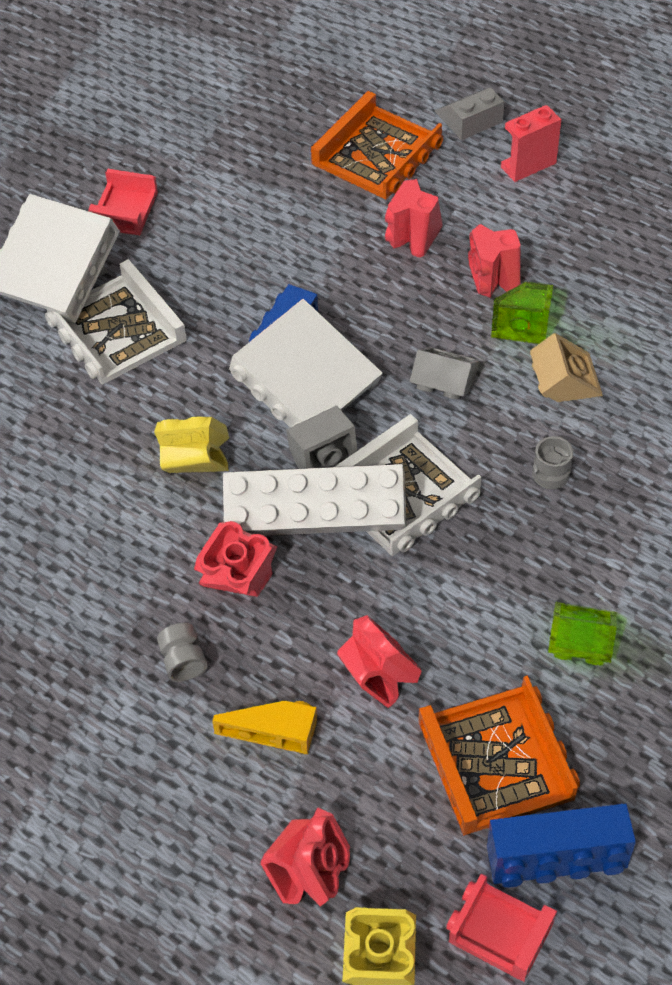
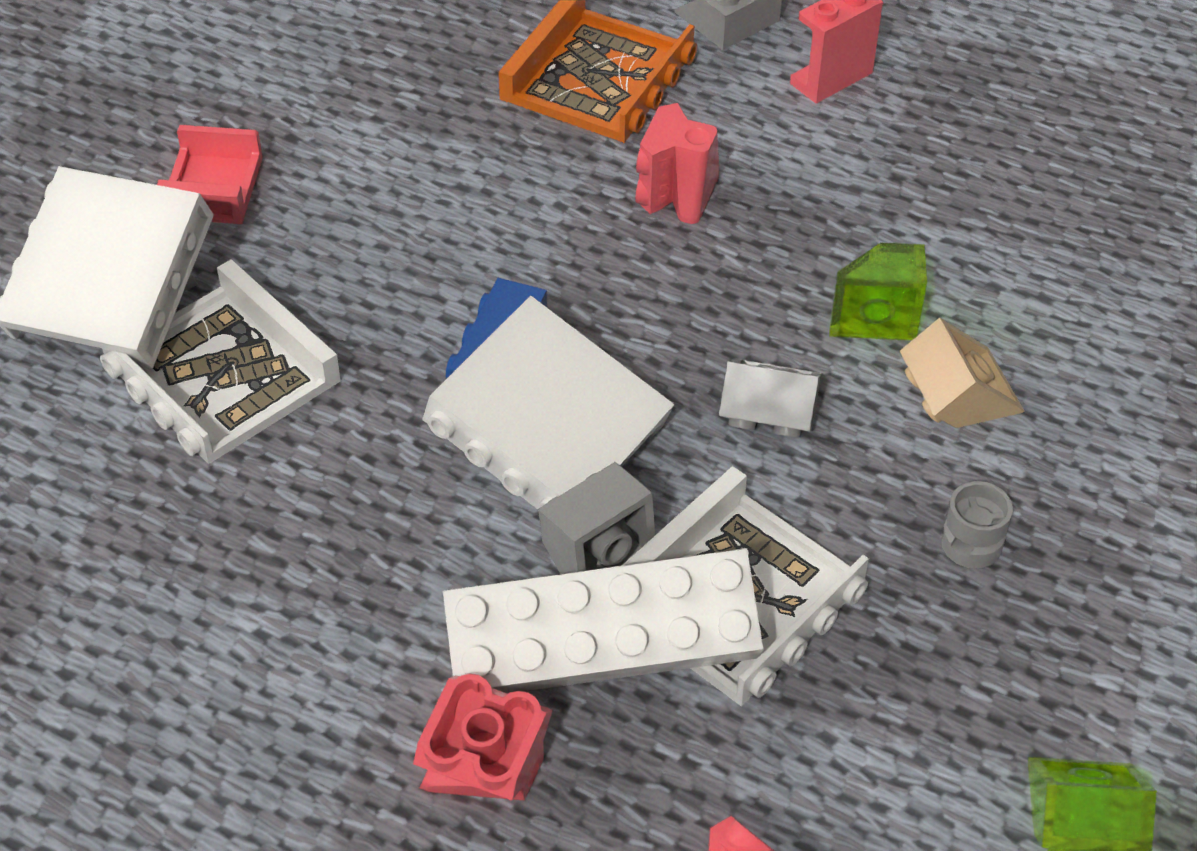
camera: 10 degrees left, 5 degrees down
light yellow piece [154,417,229,473] -> none
coral piece [468,224,521,297] -> none

